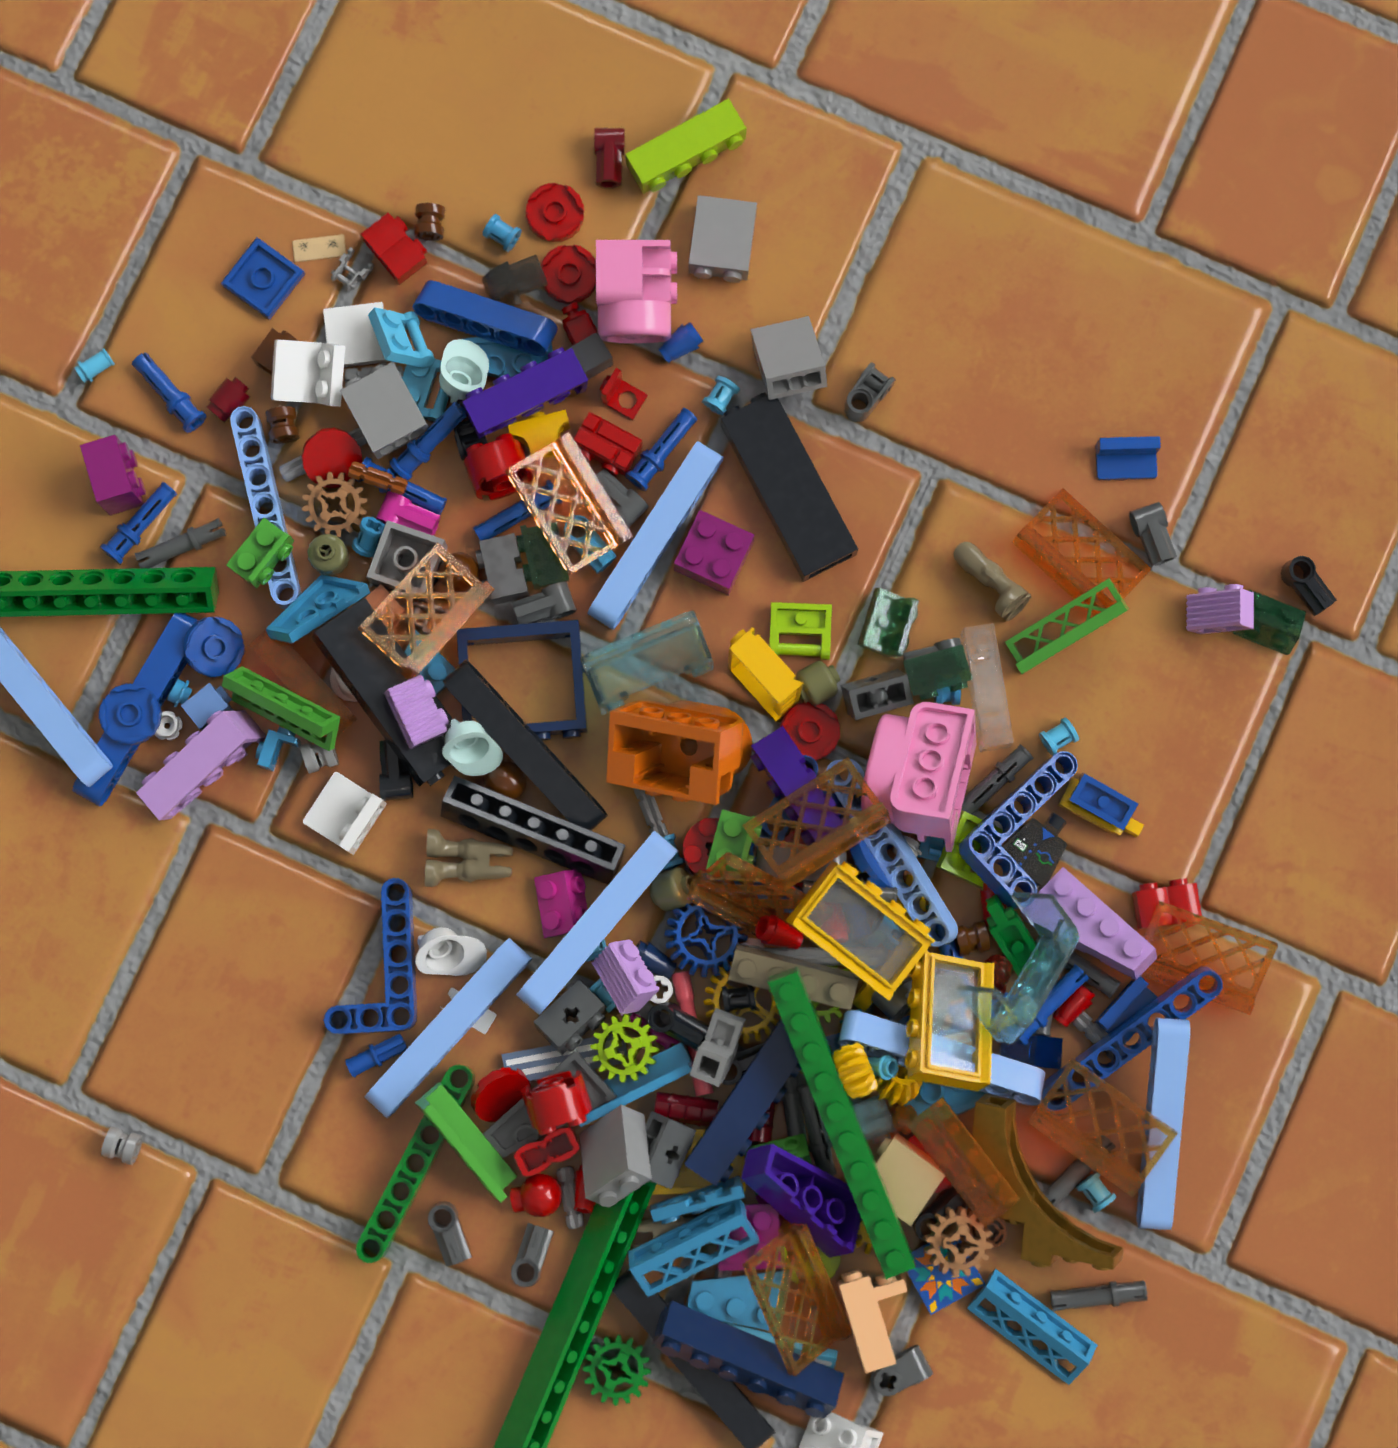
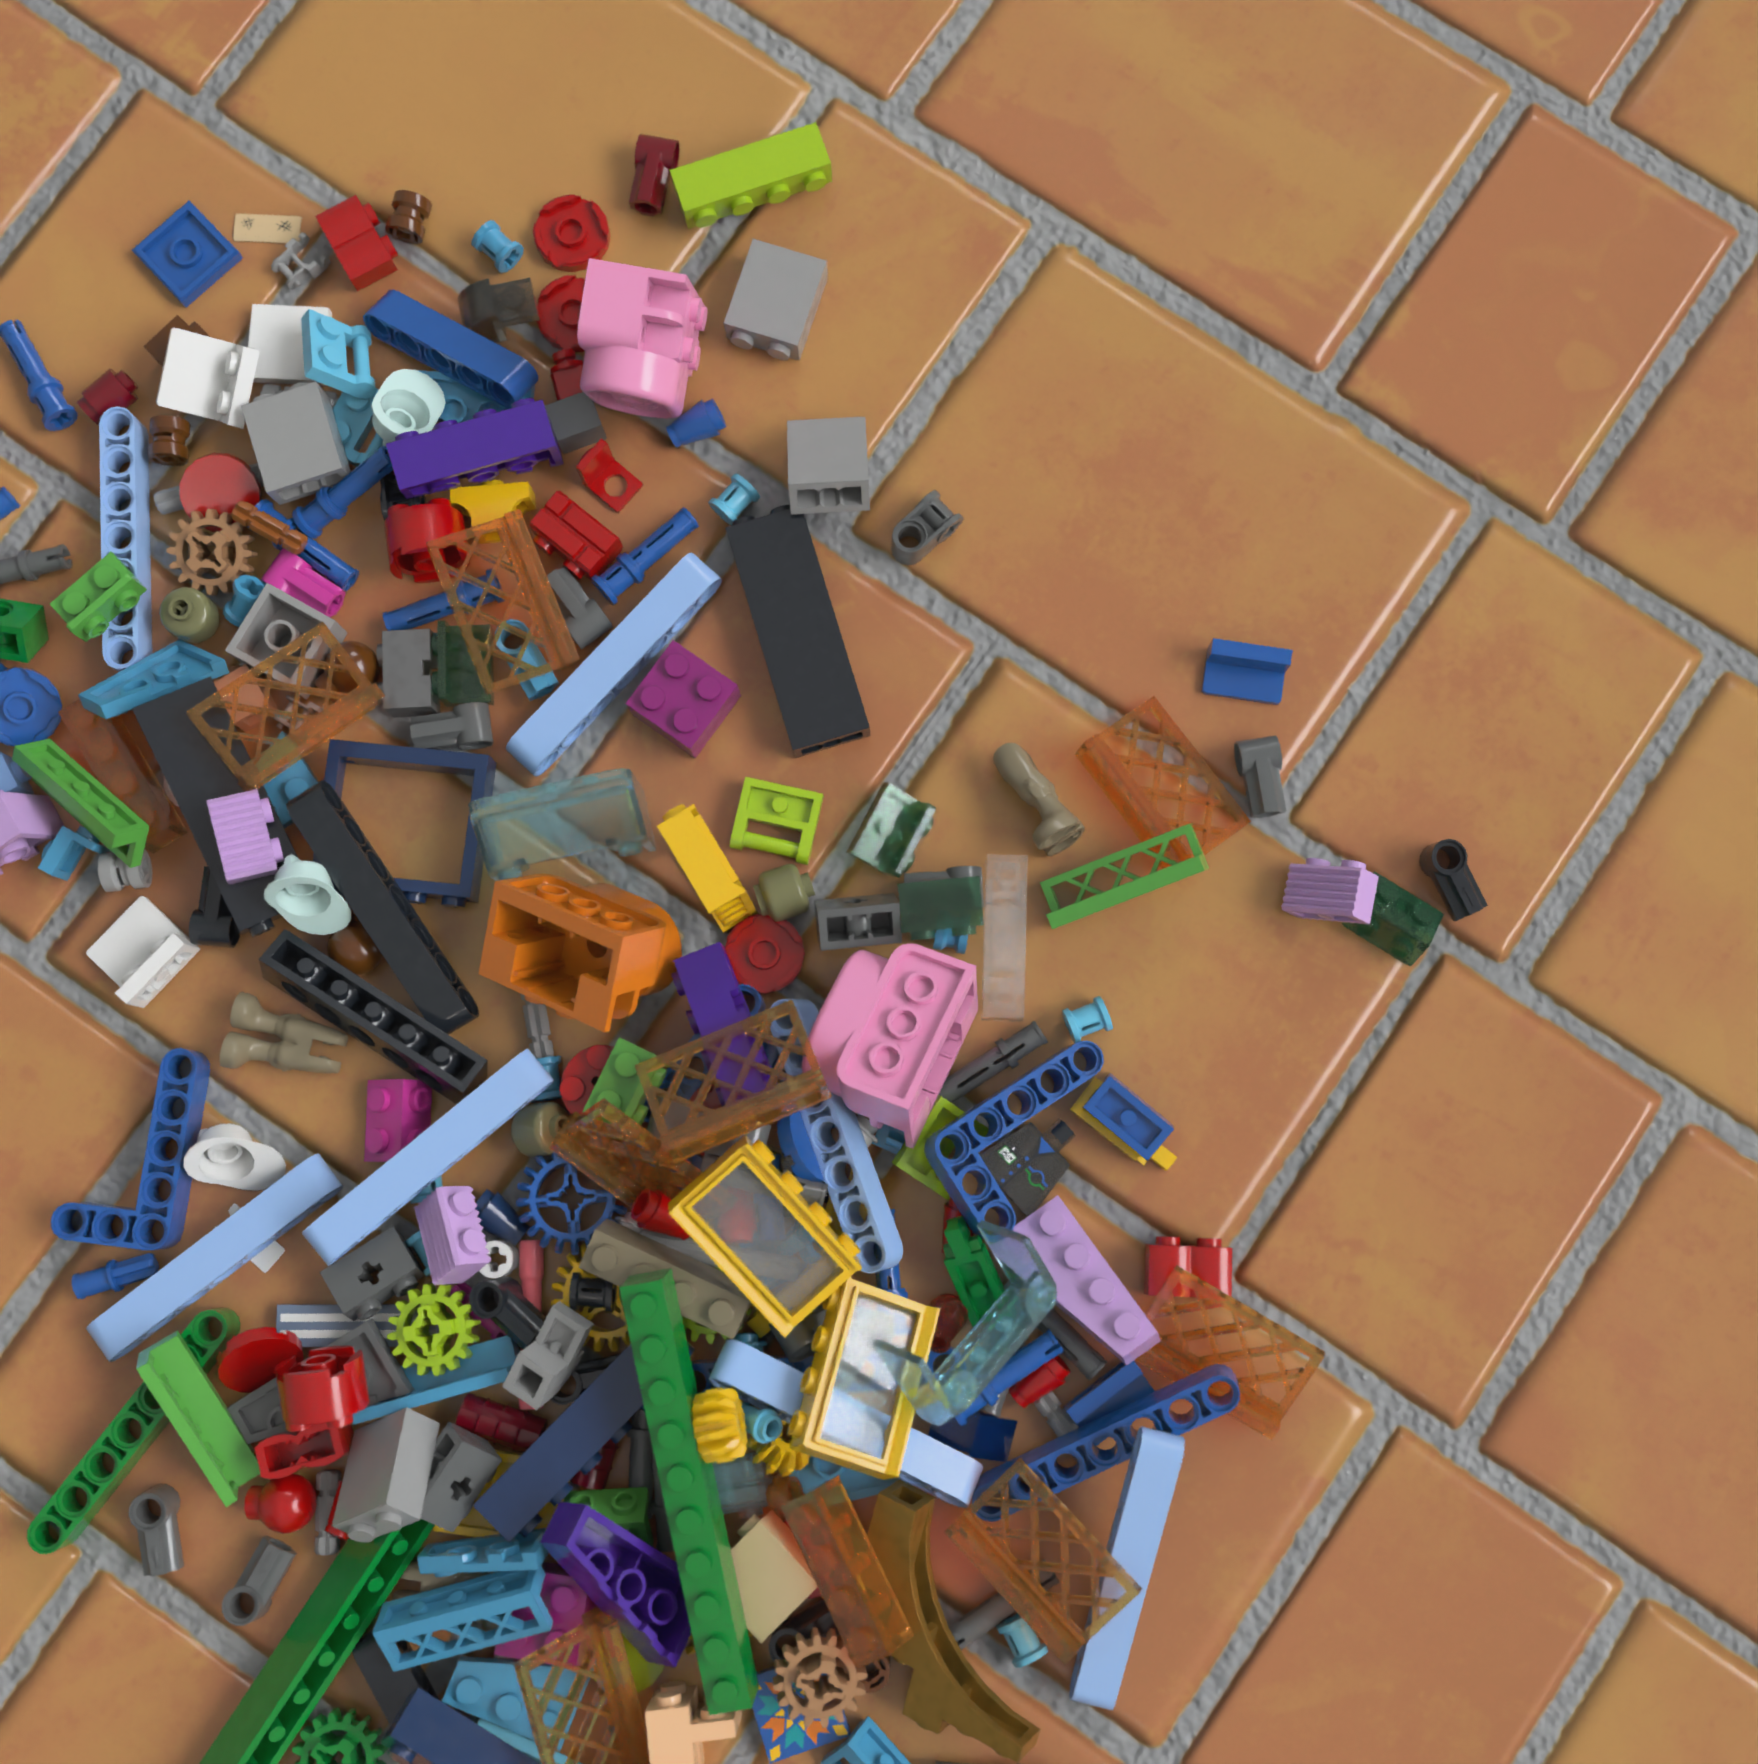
camera: 15 degrees right, 0 degrees up
reddish brown wheel [955,920,991,956] -> none

